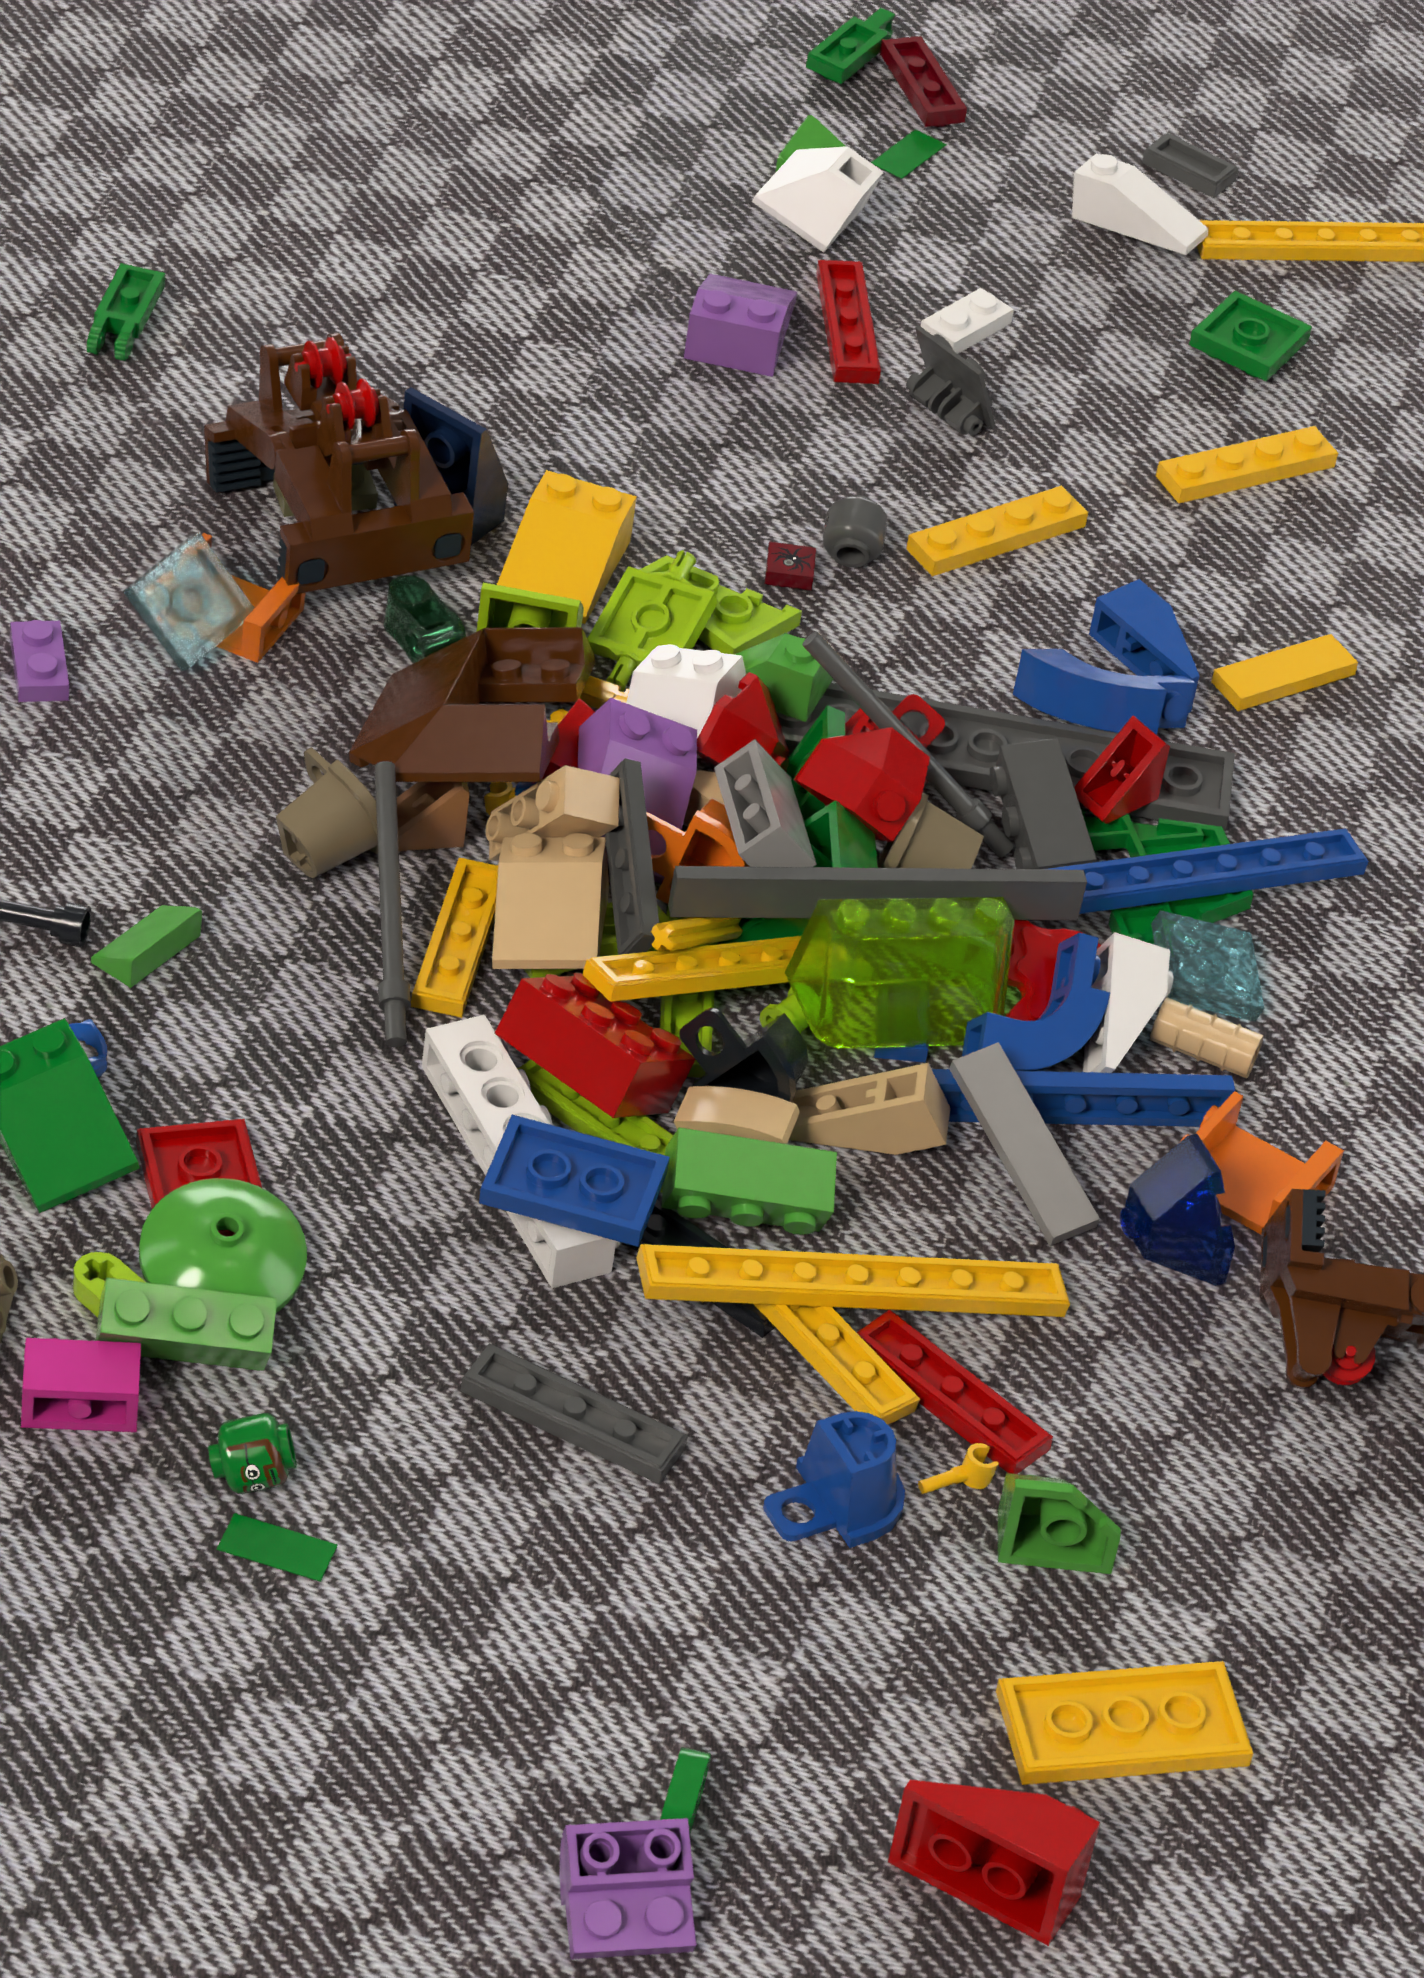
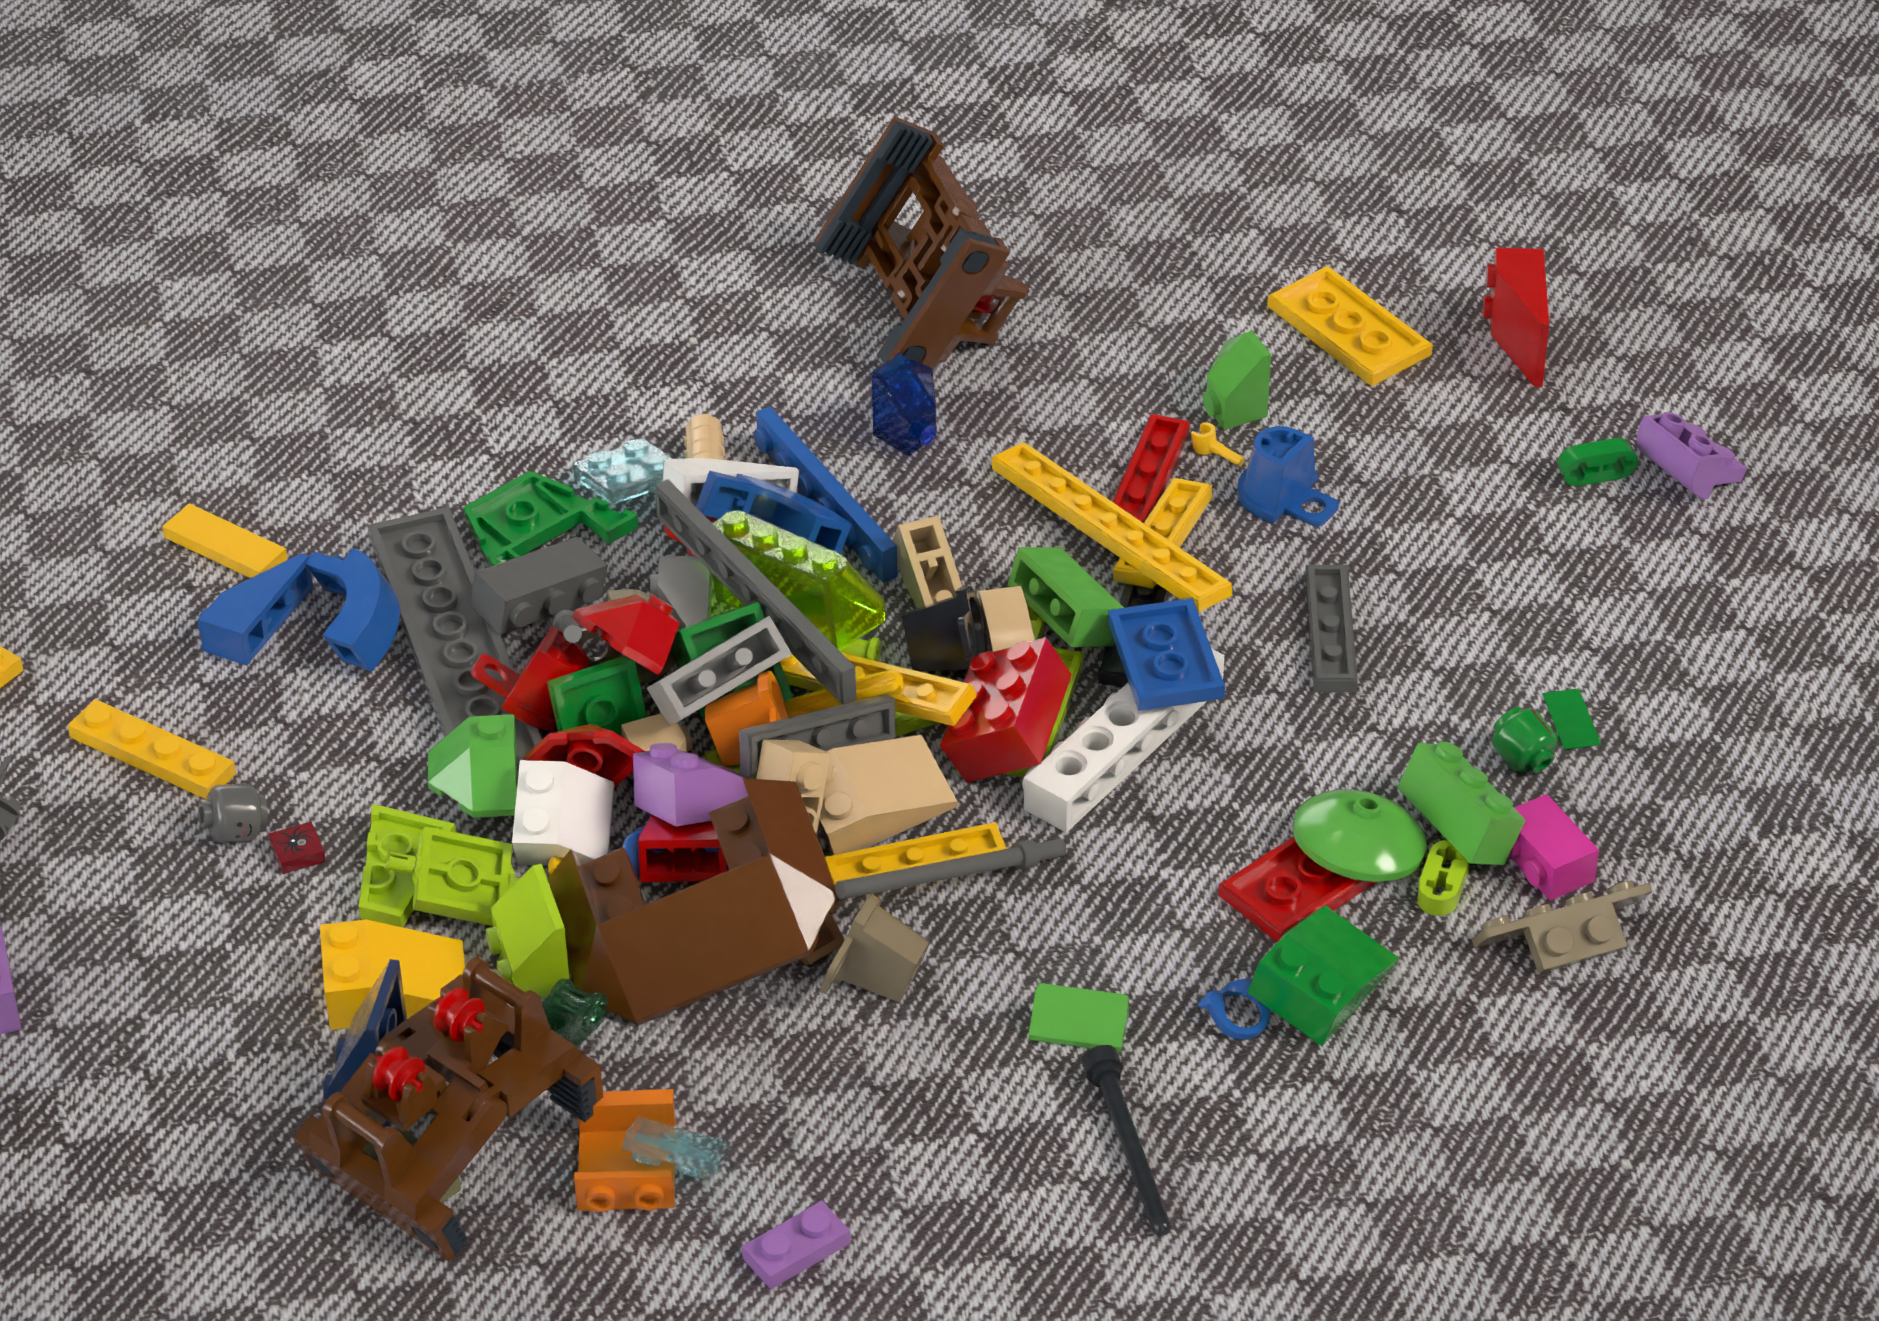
camera: 110 degrees left, 0 degrees up
light grey tile [949,1042,1100,1246] -> none
blue tile [1028,828,1369,921] -> none
red slope [1074,716,1170,824] -> none
orange panel [1172,1091,1344,1235] -> none

